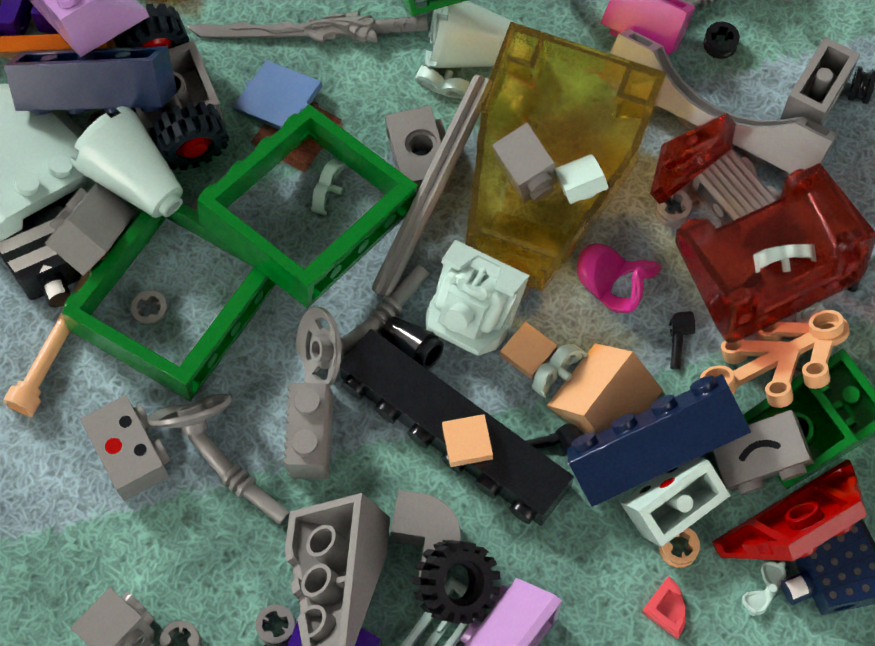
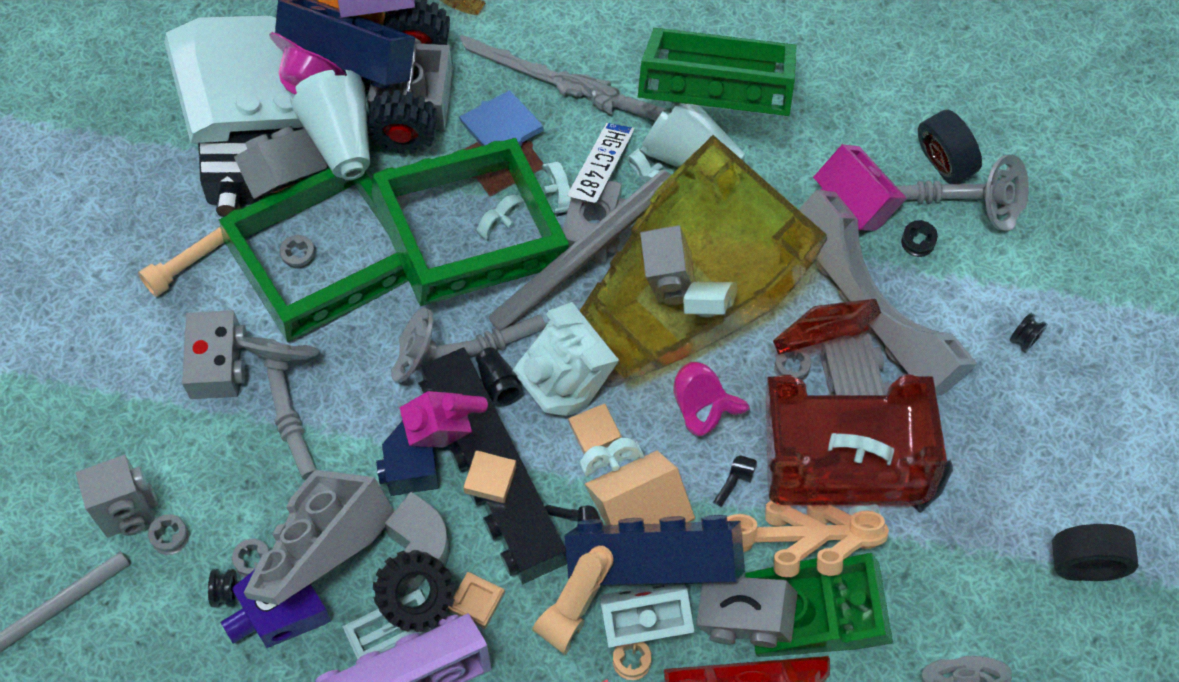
camera: 25 degrees right, 5 degrees down
light grey brick [283,383,333,479] -> none
light grey brick [780,37,860,125] -> none
none -> dark pink piece [269,32,346,95]
none -> dark blue slope [376,420,439,496]
none -> dark pink brick [399,391,488,448]
none -> light nougat tile [448,572,505,629]
none -> light nougat piece [532,545,614,655]
none -> light aqua piece [542,162,571,214]
none -> white sticker [567,123,635,203]

